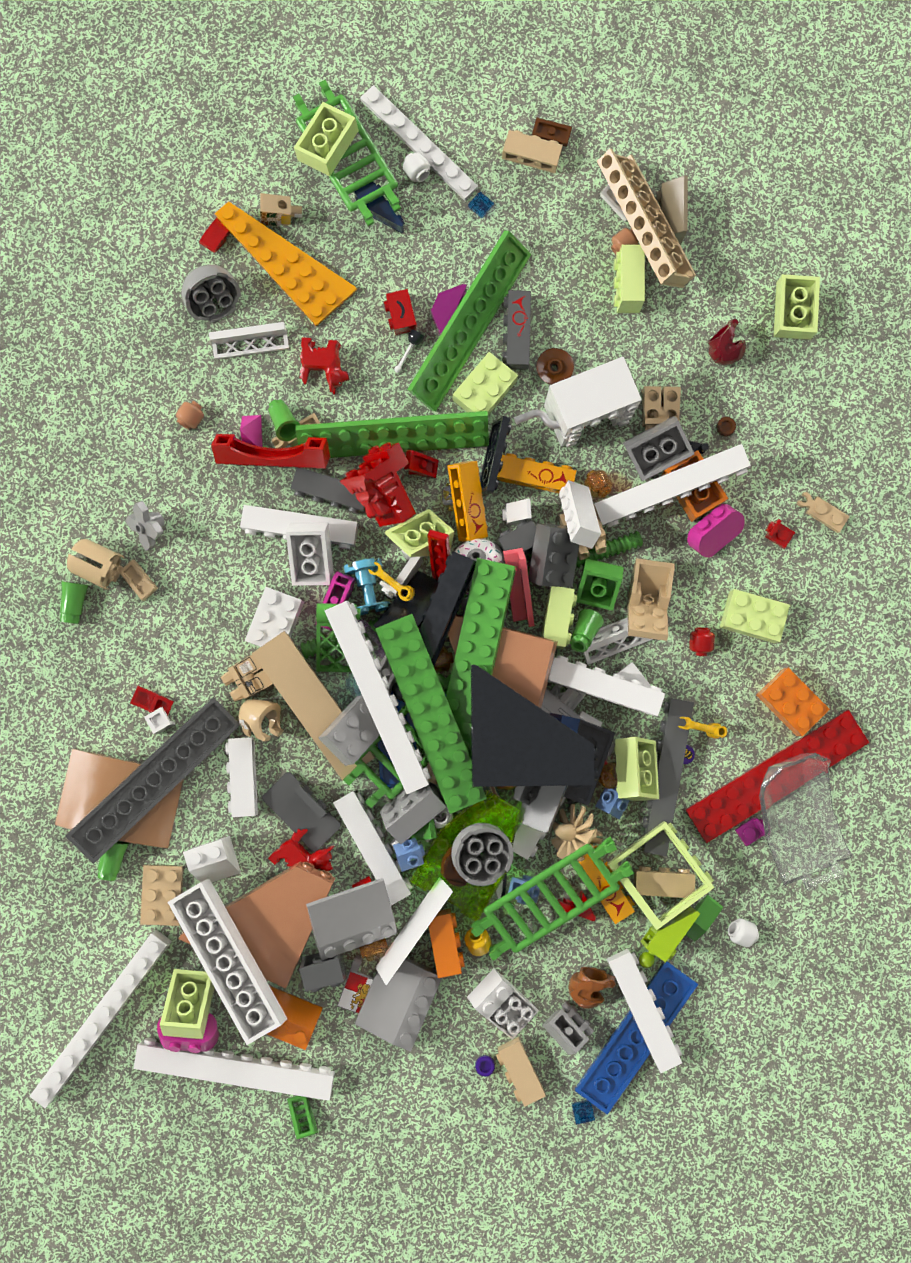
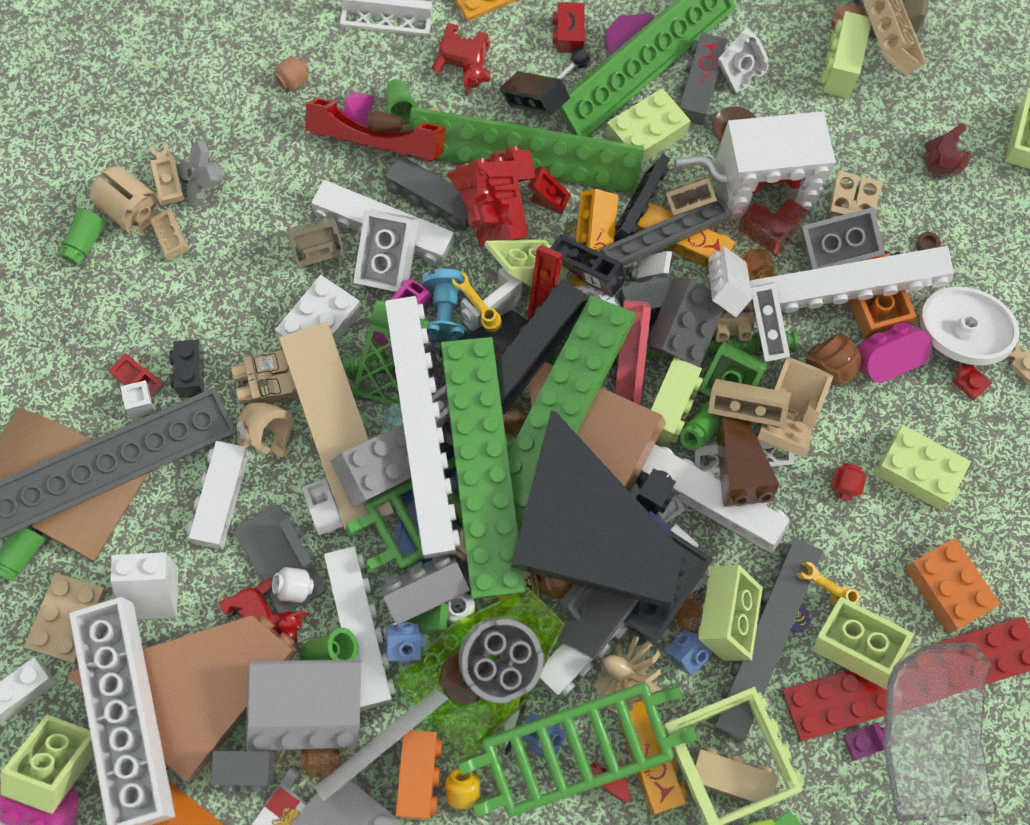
camera: 10 degrees right, 15 degrees down
none -> tan plate [150,142,185,206]
none -> black brick [169,339,205,398]
none -> white head [272,567,314,603]
none -> dark tan piece [286,216,345,269]
none -> bright green plant [300,628,358,661]
none -> white slope [302,478,343,535]
none -> reddish brown cone [367,109,403,133]
none -> black brick [499,71,570,116]
none -> black slope [550,234,626,297]
none -> dark grey tile [599,196,733,267]
none -> black brick [636,468,676,515]
none -> tan torso [666,175,717,216]
none -> tan brick [708,379,791,428]
none -> reddish brown slope [717,417,779,507]
none -> white slope [718,27,769,94]
none -> clear red brick [738,197,808,256]
none -> white brick [751,282,790,362]
none -> dark orange helmet [804,333,862,386]
none -> yellowish green brick [814,597,914,690]
none -> white dish [920,287,1019,365]

